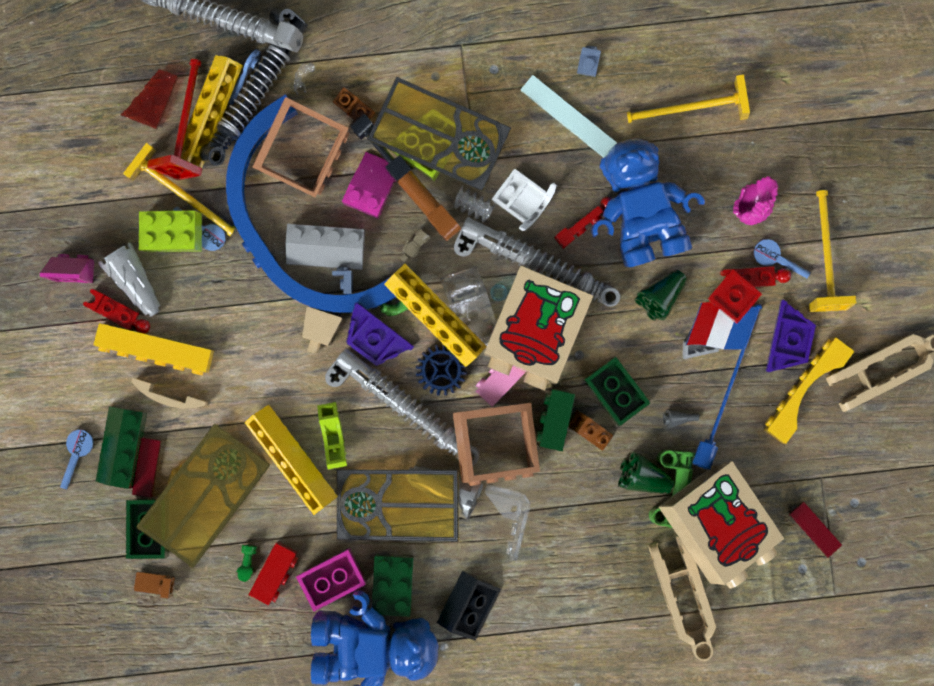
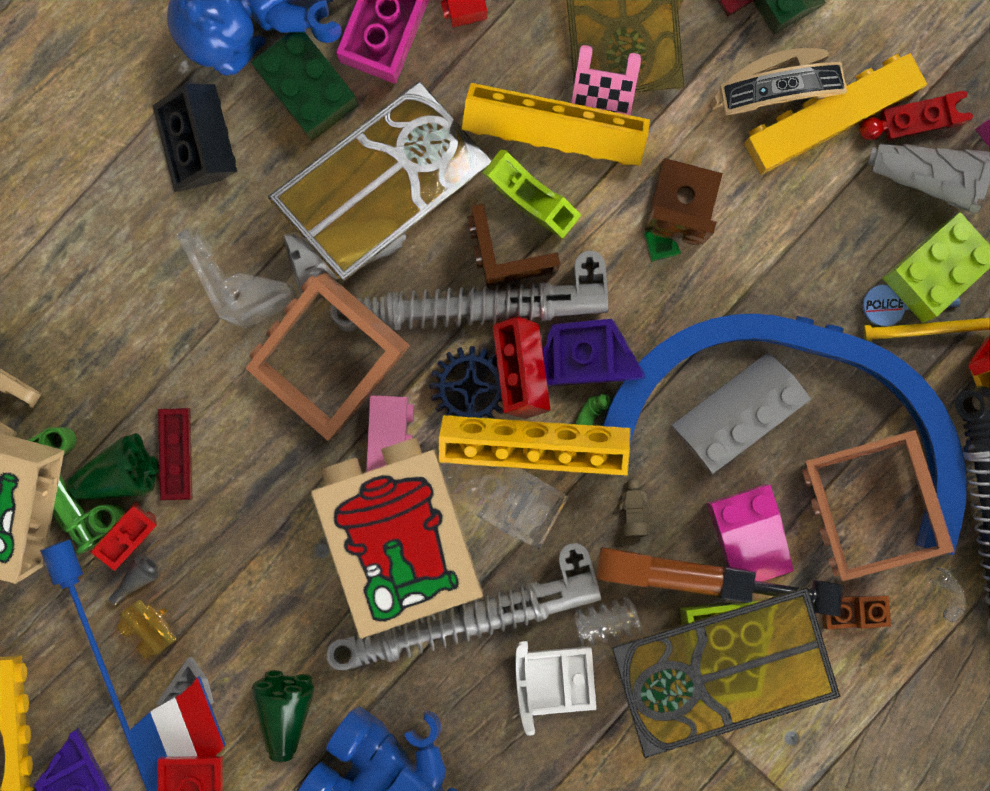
camera: 140 degrees right, 0 degrees up
tan torso [302,307,343,355] -> none
sand blue bracket [332,267,353,295] -> none
clear light blue bush [490,284,507,302] -> none
dark green brick [536,389,575,452] -> none
red plate [554,196,612,249] -> none
dark orange bracket [568,410,613,451] -> none
dark green brick [583,357,651,426] -> none
none -> red hinge [90,501,157,571]
none -> clear yellow hips [116,599,176,659]
none -> dark red tile [158,408,193,501]
none -> reddish brown bracket [467,204,560,287]
none -> red brick [493,316,551,419]
none -> bright pink flag [571,45,641,115]
none -> green tile [643,231,681,262]
none -> reddish brown bracket [645,158,723,246]
none -> slope [720,62,847,115]

